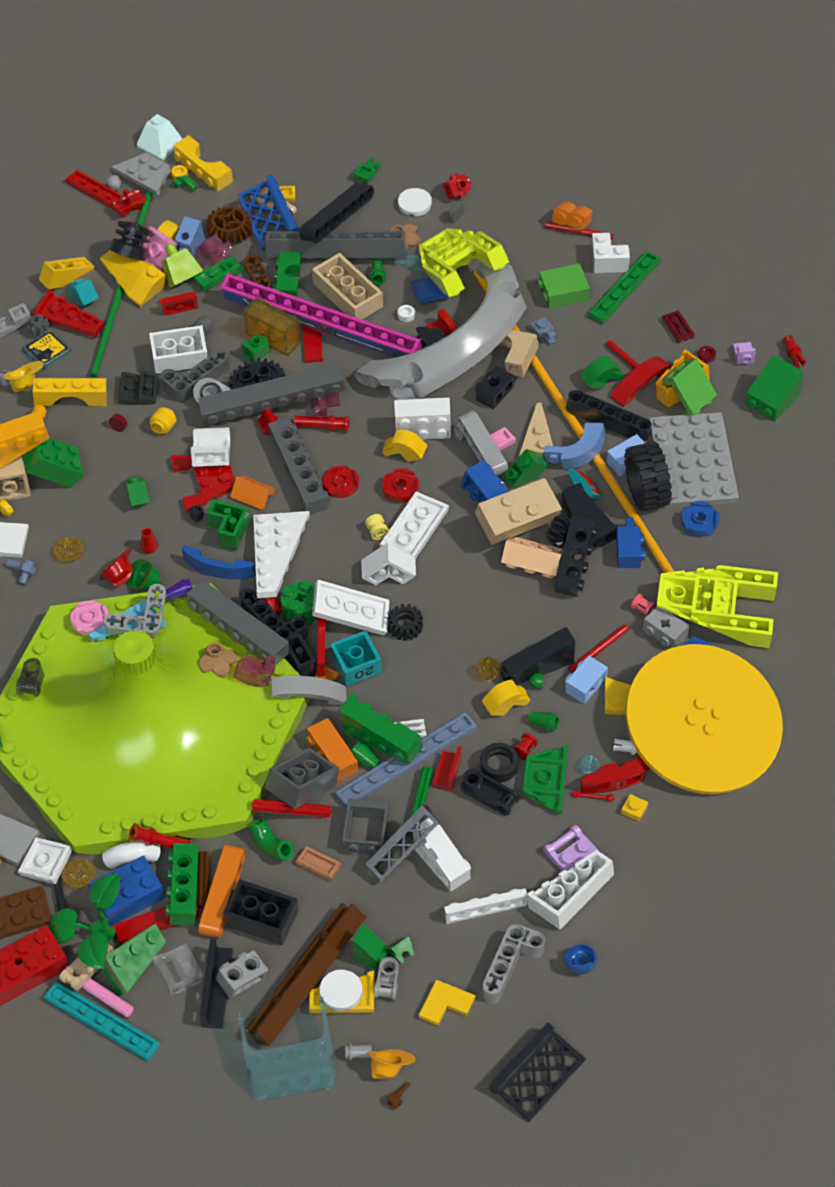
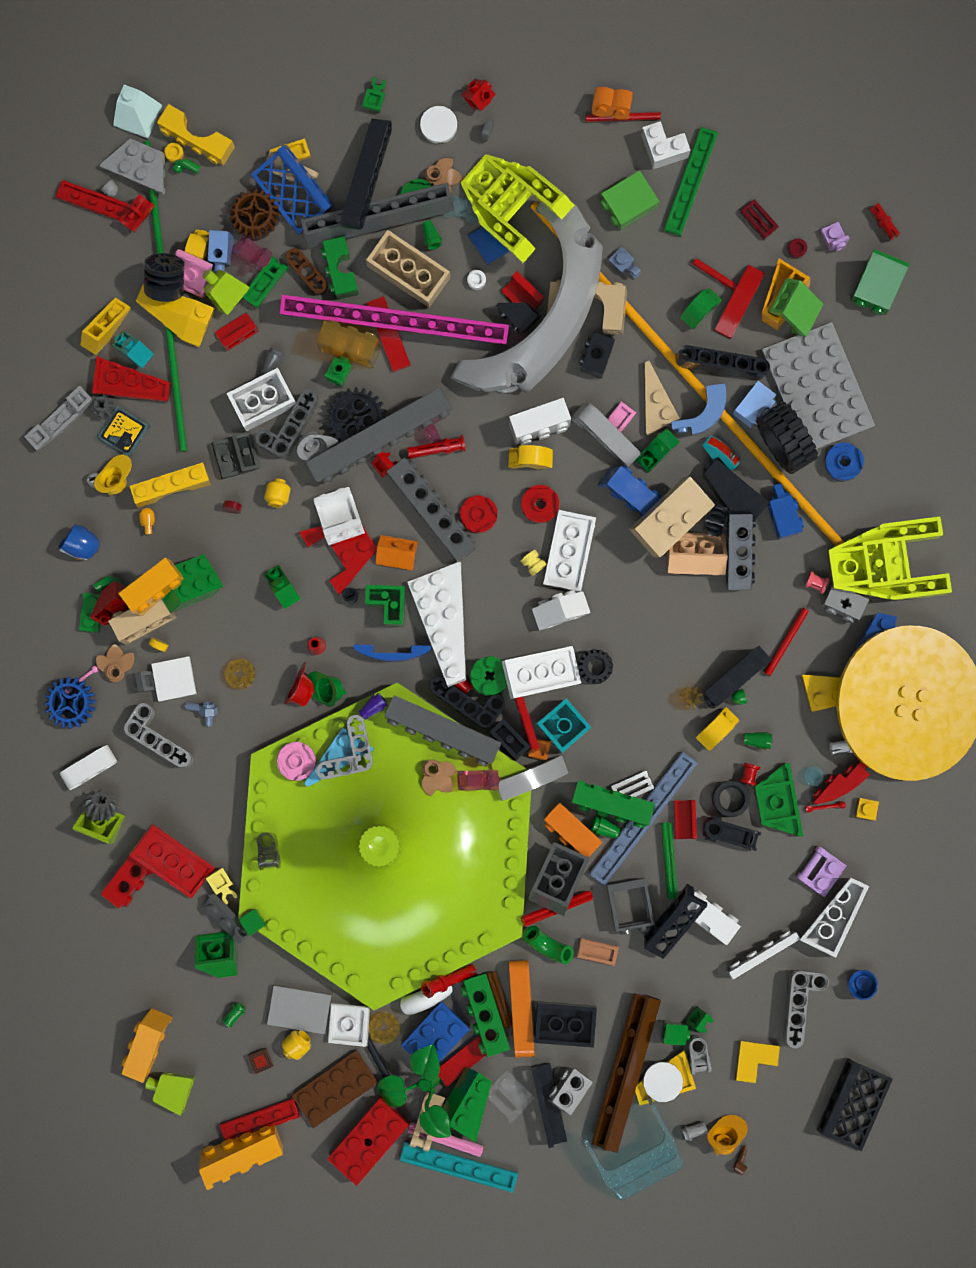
camera: 15 degrees left, 30 degrees up
light blue brick [565,656,608,704] -> none

